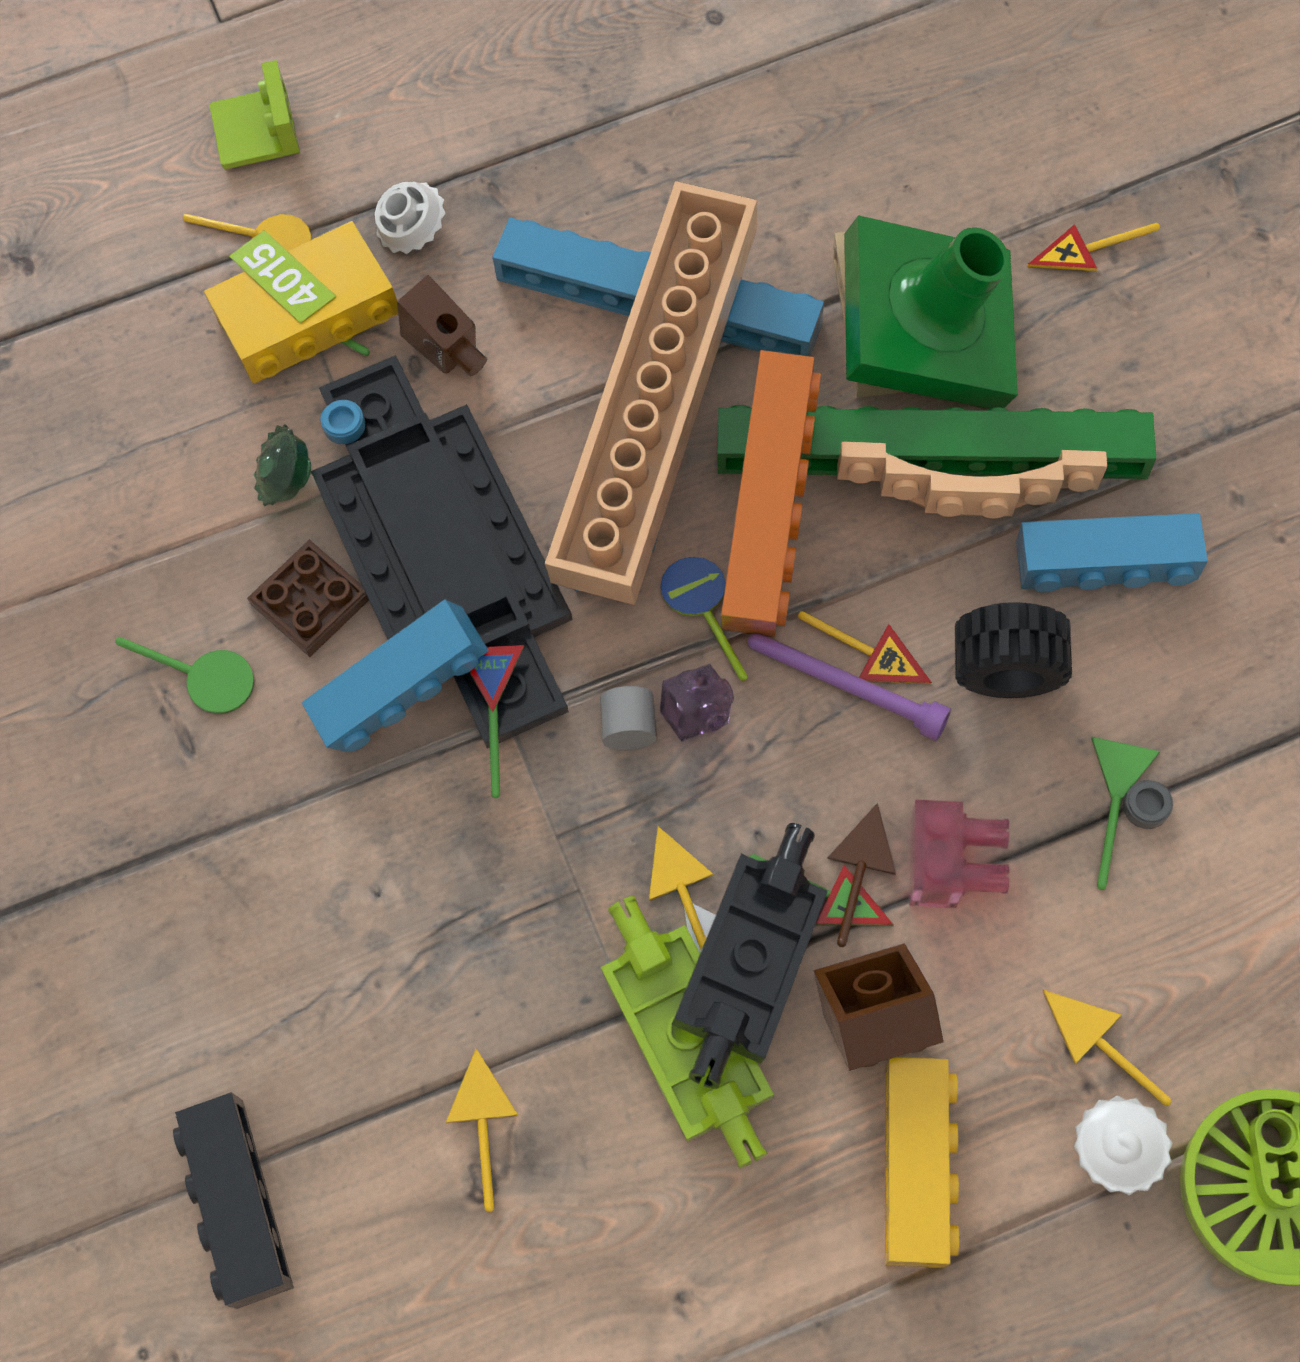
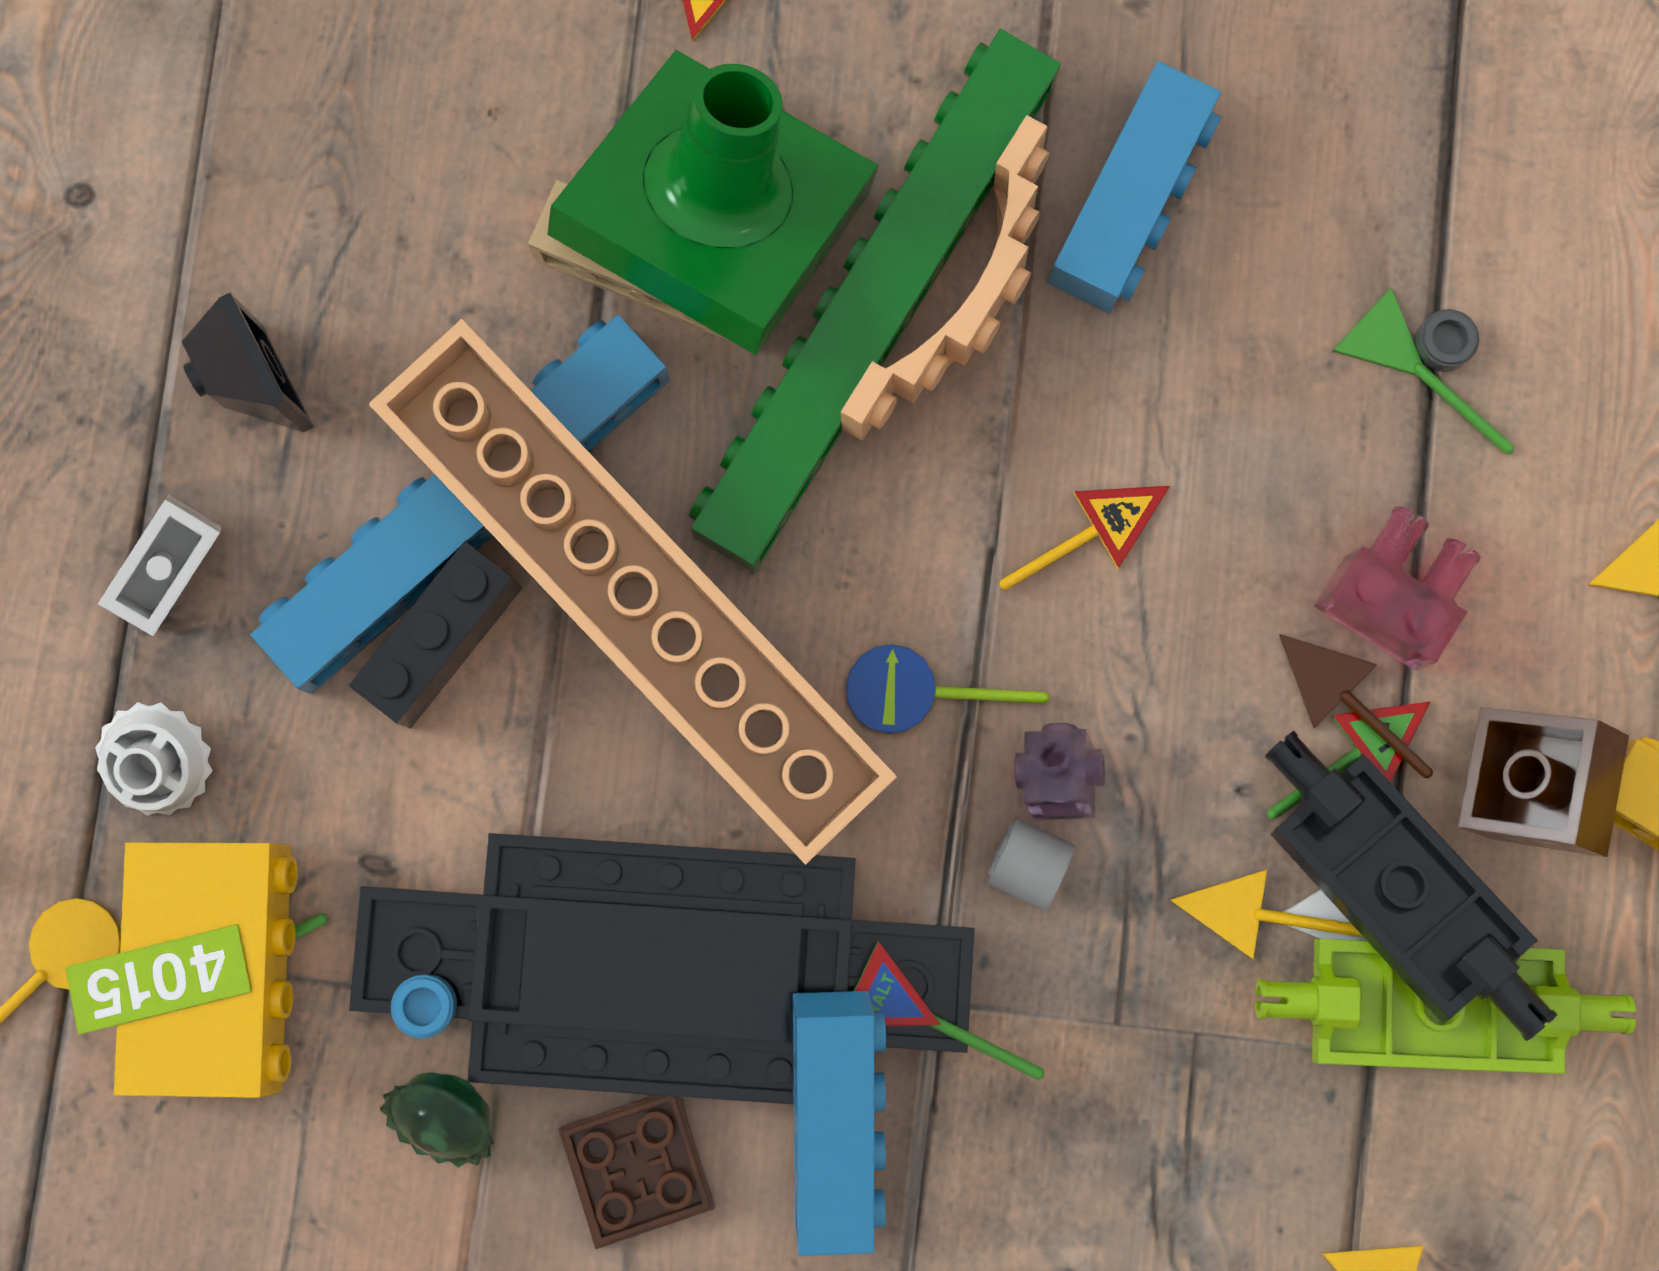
camera: 70 degrees left, 15 degrees up
reddish brown torso [397,275,487,377] -> none
orange brick [721,350,821,637] -> none
medium lavender piece [748,633,951,742] -> none
black tyre [955,602,1072,698] -> none
none -> white brick [98,494,222,636]
none -> black slope [182,293,314,432]
none -> black brick [348,541,523,729]

